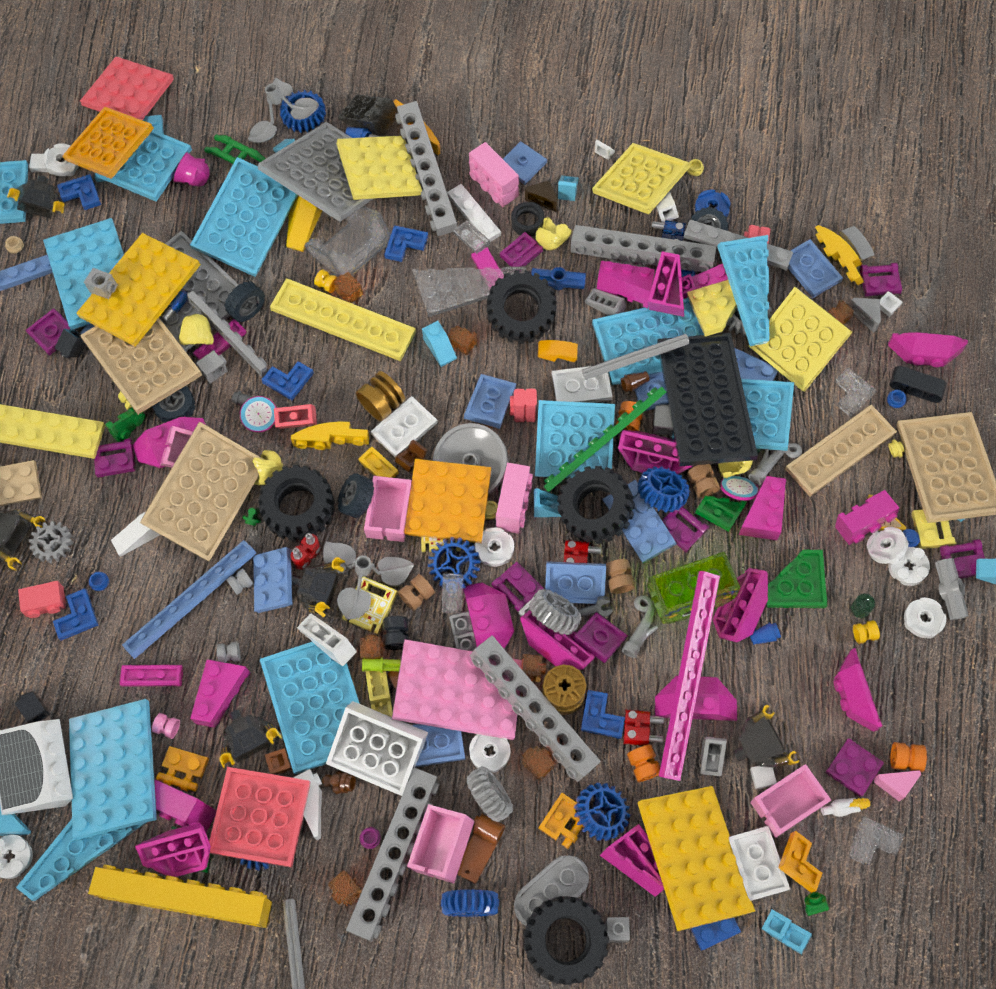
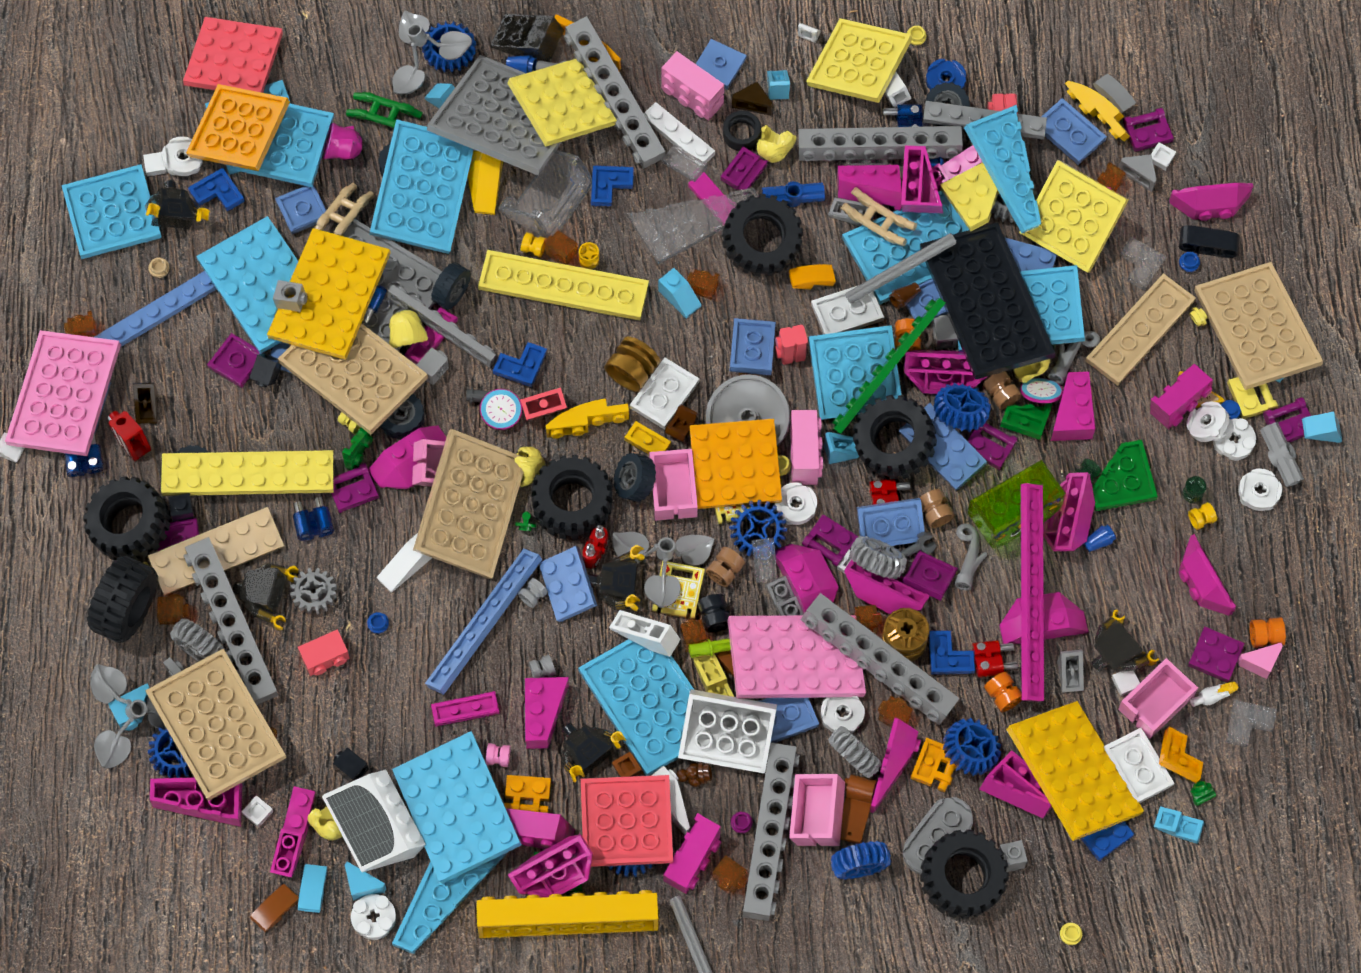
camera: 15 degrees left, 0 degrees up
blue plate [53,589,99,641] -> none
none -> medium blue plate [275,184,326,234]
none -> clear blue piece [293,497,334,541]
none -> tan piece [315,183,375,236]
none -> yellow wheel [579,242,599,270]
none -> dark pink wedge [663,813,722,894]
none -> tan piece [841,187,917,246]
none -> dark pink wedge [870,718,921,813]
none -> clear green wheel [1074,458,1101,483]

